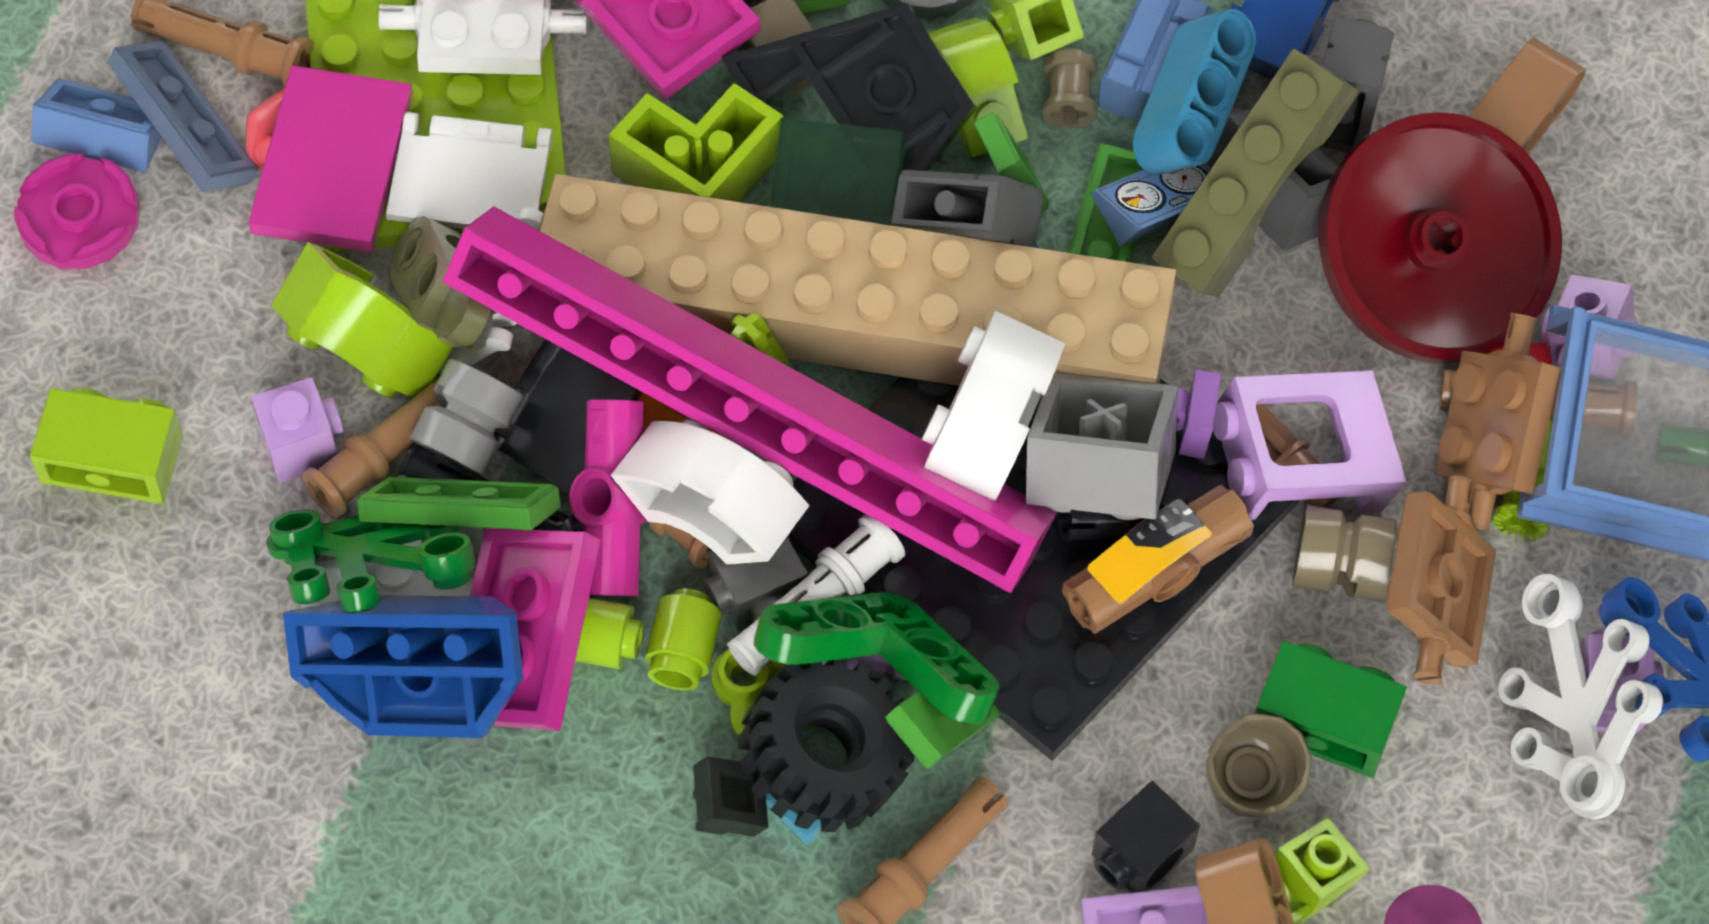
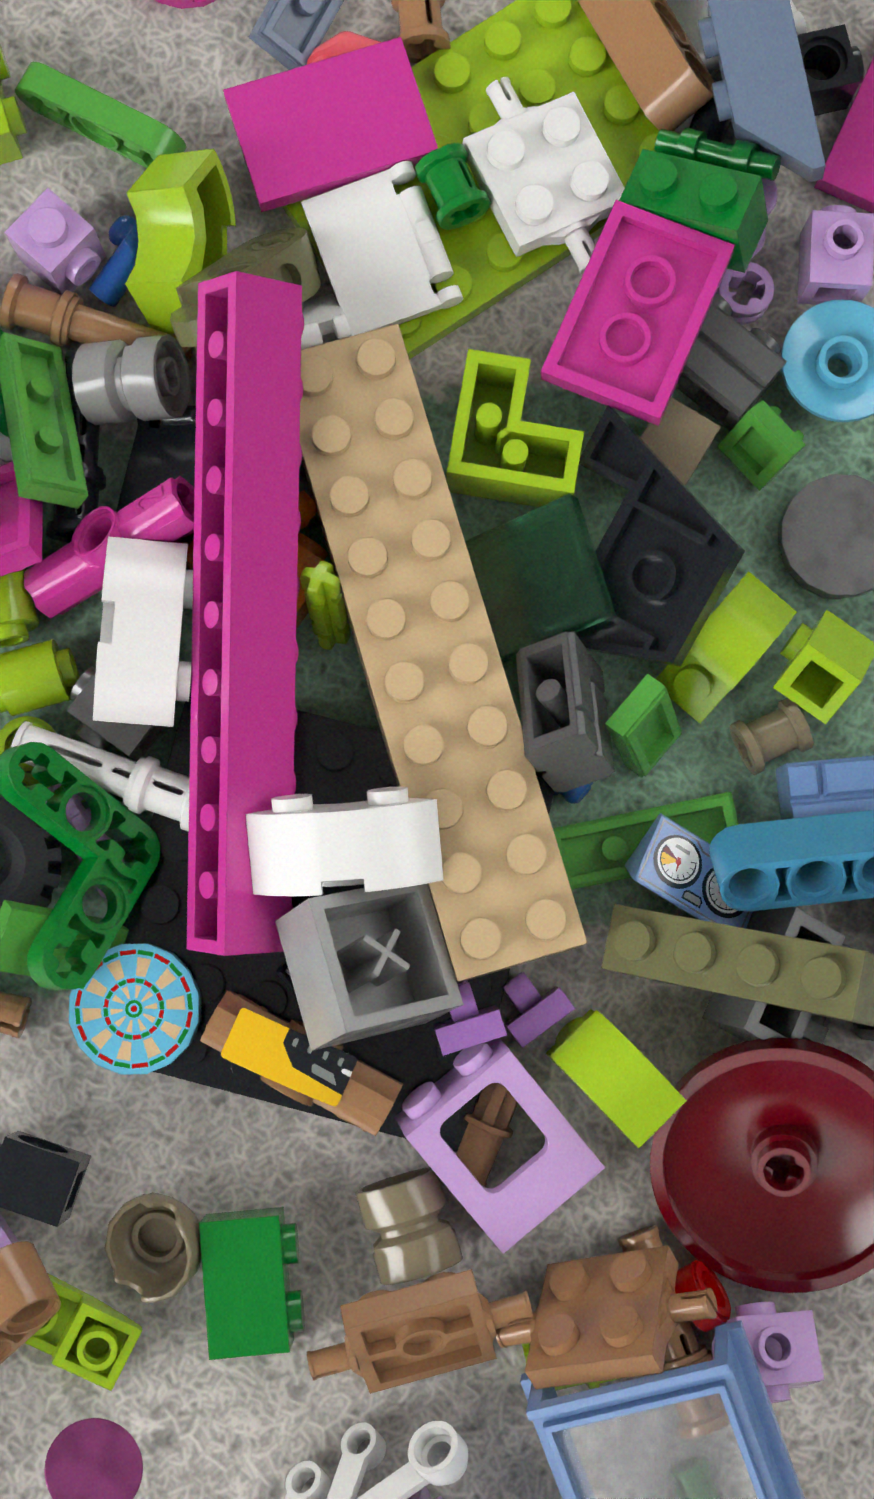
camera: 60 degrees right, 20 degrees up
none -> bright green beam [15,62,187,168]
none -> medium azure tile [69,944,202,1075]
none -> blue arm [89,215,139,307]
none -> green bush [415,143,491,230]
none -> medium lavender tile [502,972,575,1048]
none -> lime brick [545,1009,687,1148]

